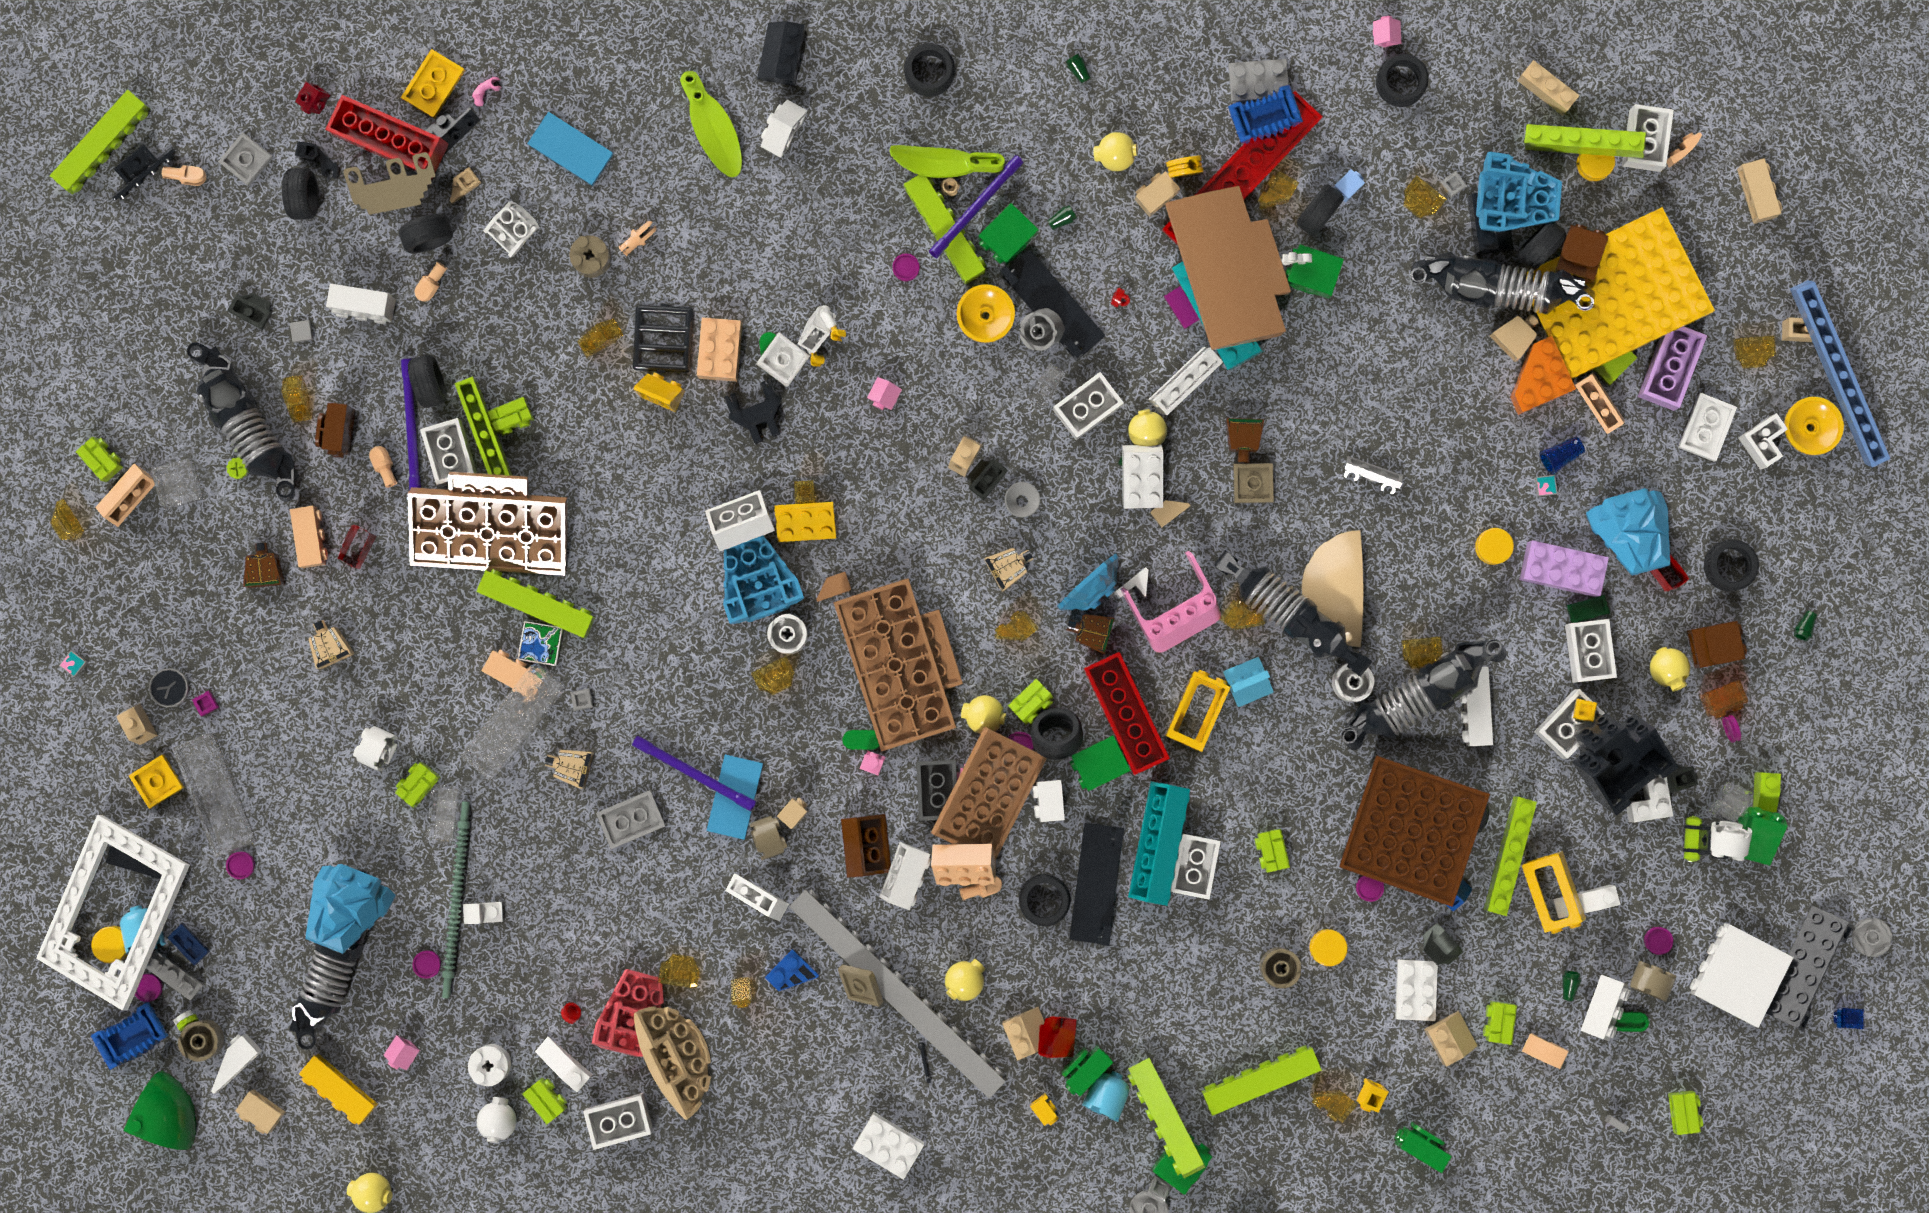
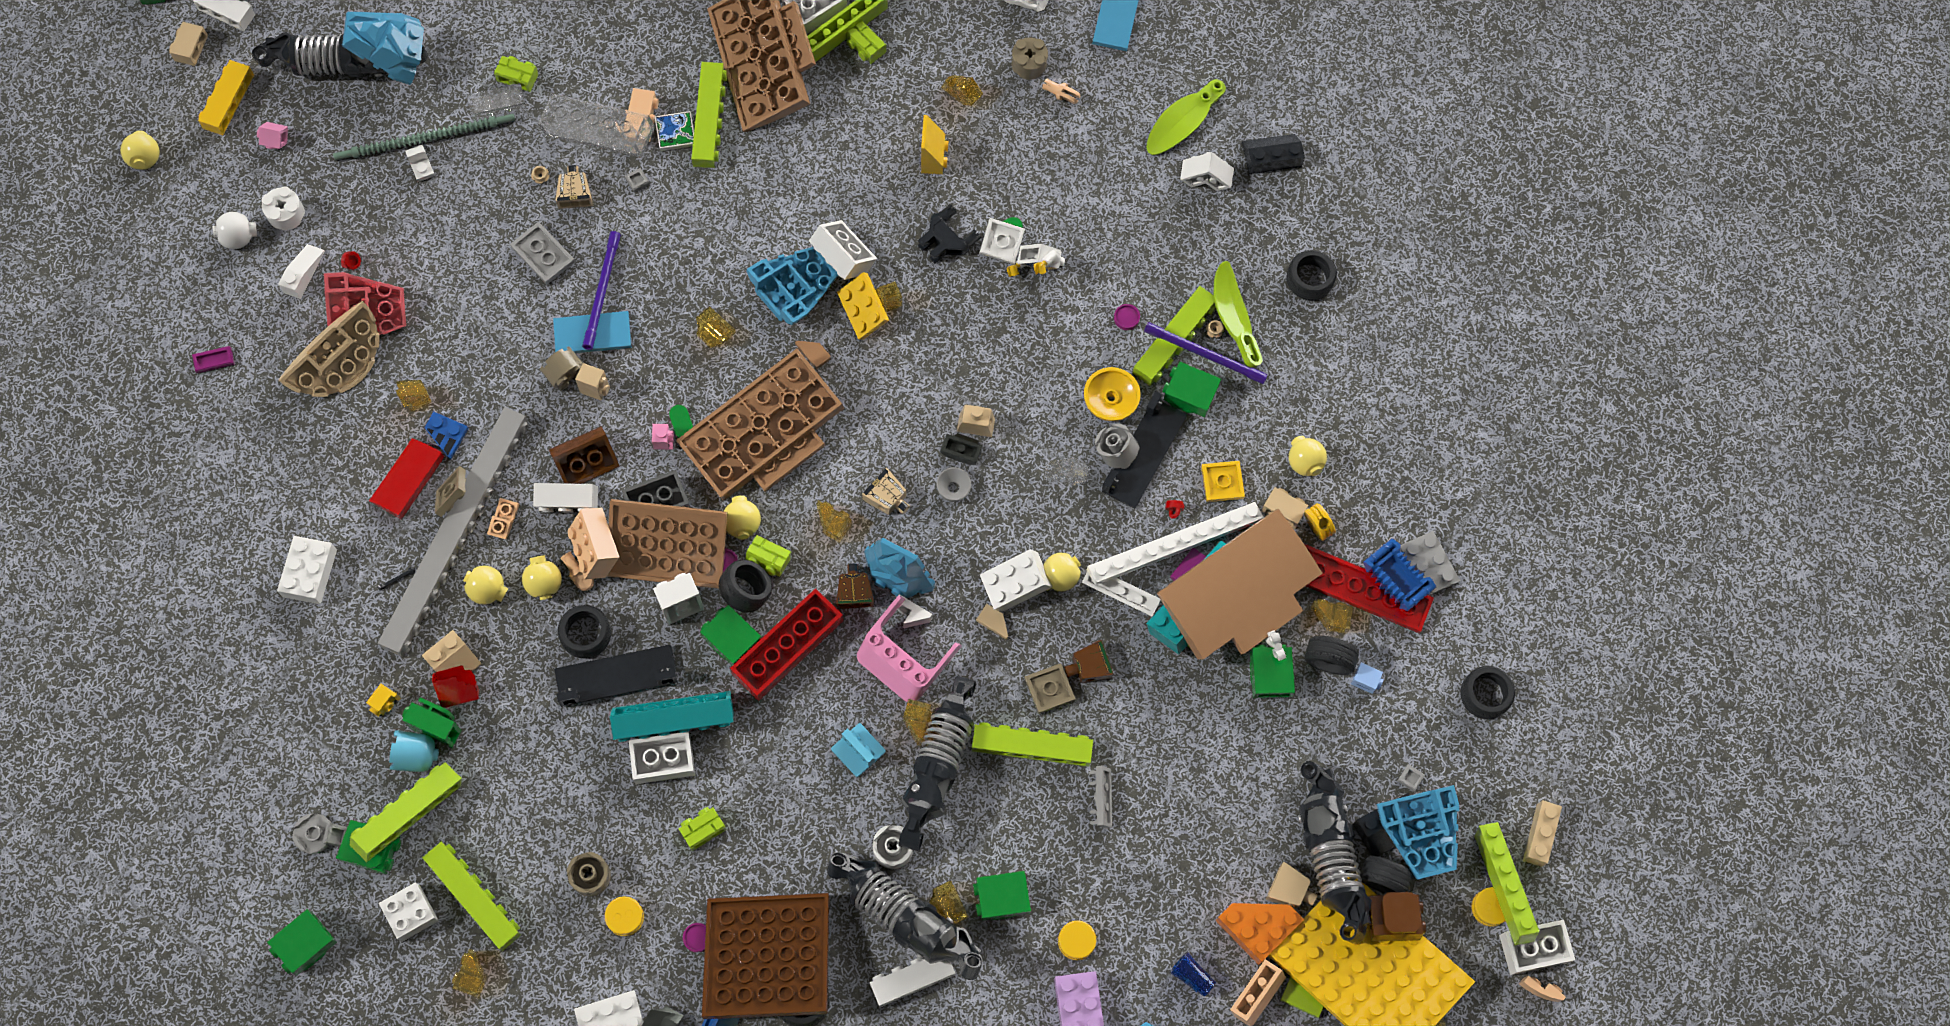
camera: 65 degrees right, 15 degrees down
white brick [353,726,398,772] -> none
magenta piece [412,950,441,979] -> none
lime brick [522,1077,567,1125] -> none
white brick [583,1093,654,1150] -> none
black bar [632,304,694,374] -> none
clear yellow slope [658,954,700,989] -> none
light nougat brick [697,317,742,382] -> none
white slope [725,874,789,921] -> none
white brick [767,614,808,654] -> none
bright pink brick [867,377,902,410] -> none
dark green cone [1047,205,1077,230] -> none
white brick [1053,372,1124,440] -> none
dark green cone [1065,53,1091,84] -> none
yellow piece [1165,670,1230,752] -> none
tan brick [1302,530,1363,647] -> none
yellow brick [1356,1078,1389,1113] -> none
bright pink brick [1373,16,1401,47] -> none
clear yellow slope [1403,175,1447,219] -> none
tile [1535,475,1558,497] -> none
none -> magenta tile [192,346,235,373]
none -> red slope [369,438,444,520]
none -> white brick [379,882,439,942]
none -> light nougat slope [487,498,520,539]
none -> light yellow brick [522,555,562,600]
none -> tan plate [531,166,549,184]
none -> lime brick [972,722,1093,767]
none -> green brick [973,871,1031,921]
none -> white plate [1087,502,1264,586]
none -> yellow plate [1201,461,1245,502]

